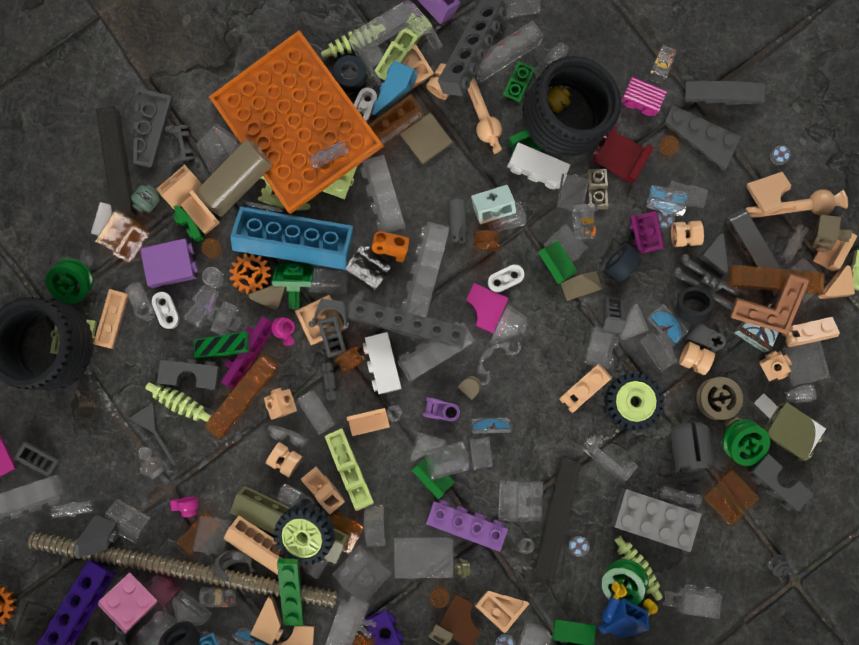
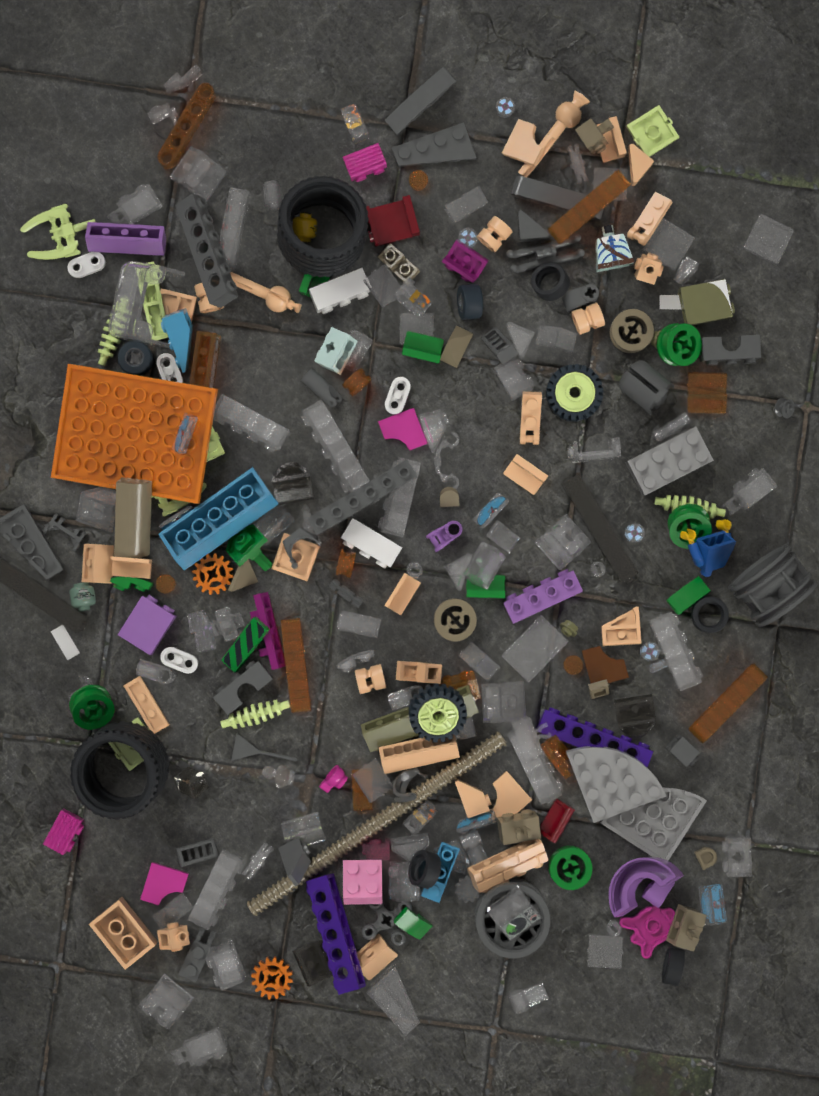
camera: 45 degrees left, 5 degrees up
clear orange slope [96,209,150,263] -> none
clear wheel [202,267,224,288] -> none
light nougat brick [264,388,297,420] -> none
dark pink piece [271,317,295,346] -> none
green plate [277,558,304,626] -> none
dark grey slope [318,316,347,358] -> none
yellowish green slope [325,429,374,511] -> none
orange leg [372,231,409,263] -> none
dark tan tile [400,113,453,165] -> none
green slope [503,61,535,102] -> none
clear slope [646,185,689,216] -> none
slope [647,304,689,347] -> none
nougat plate [730,273,810,334] -> none
none -> dark tan wheel [434,598,477,641]
none -> light nougat panel [503,454,548,495]

